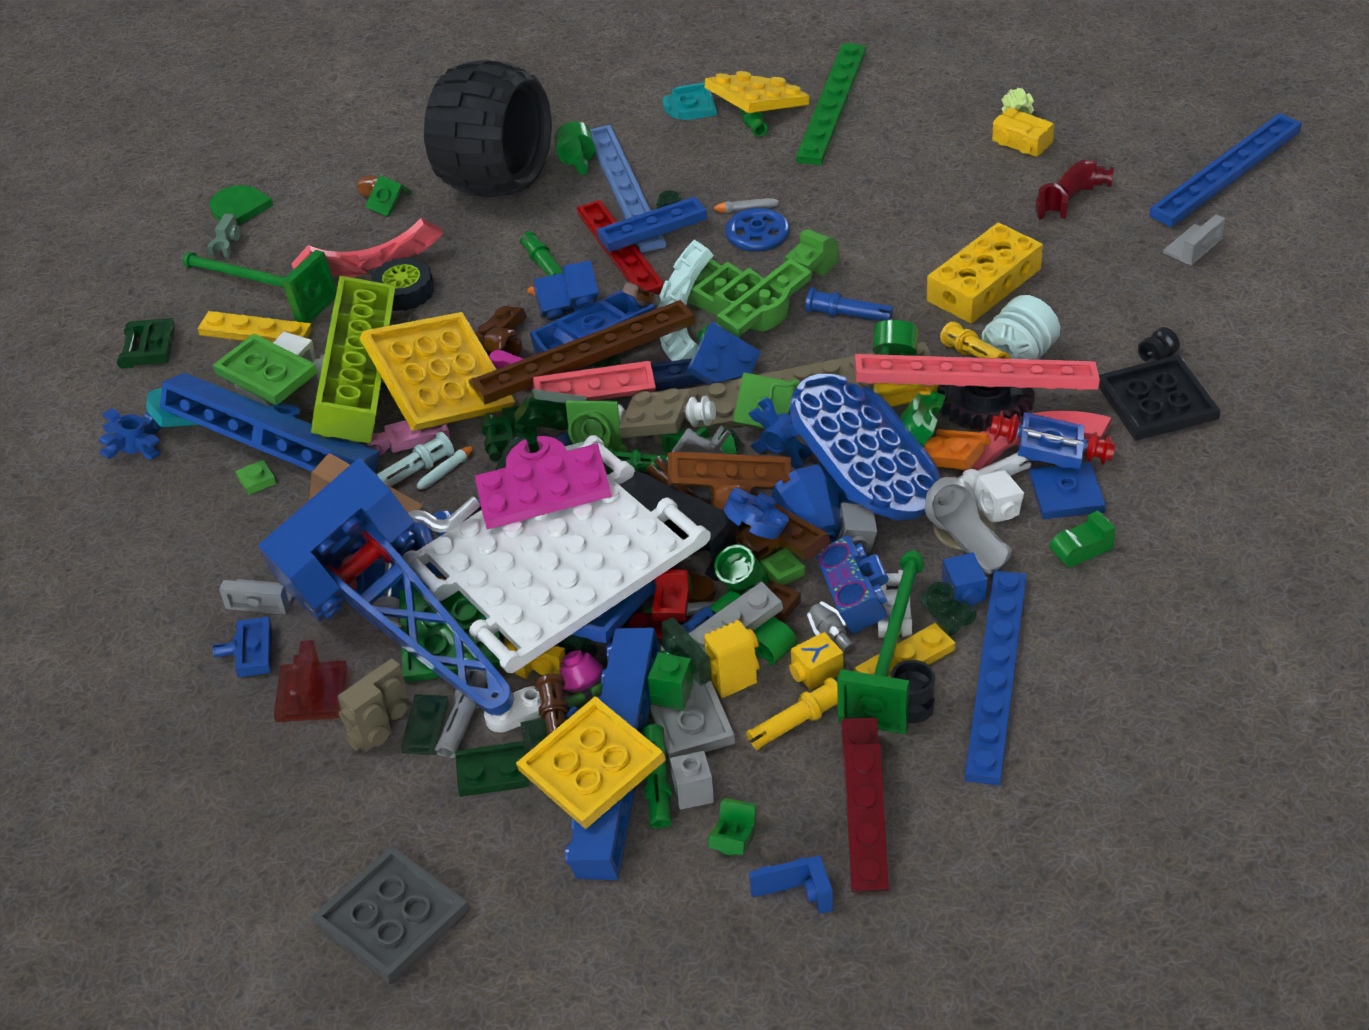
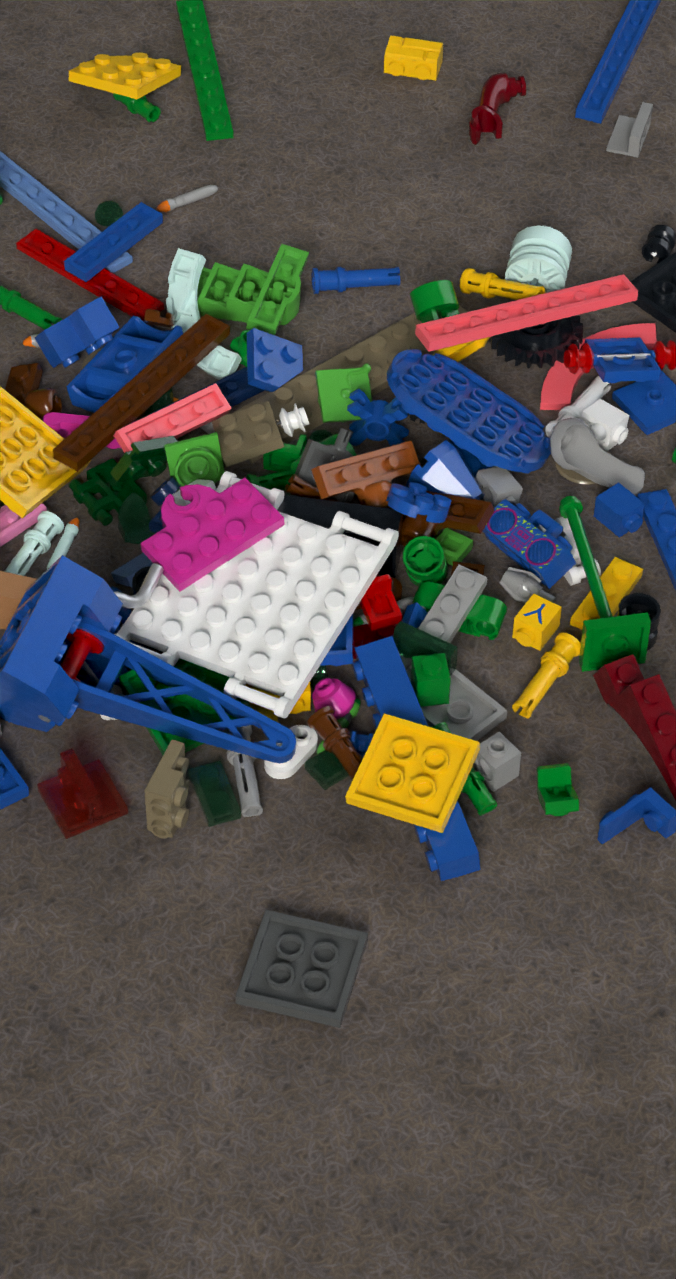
camera: 30 degrees left, 5 degrees up
dark green plate [455,741,529,797] -> none
teal tile [663,82,717,120] -> none
yellow brick [704,620,760,699] -> none
blue plate [725,208,790,251] -> none
bright green brick [785,229,839,276] -> none
green cylinder [899,391,945,446] -> none
clear green plate [920,582,977,636] -> none
orange plate [923,429,991,470] -> none
yellow brick [927,222,1043,324] -> none
yellowish green gear [1001,88,1034,115] -> none

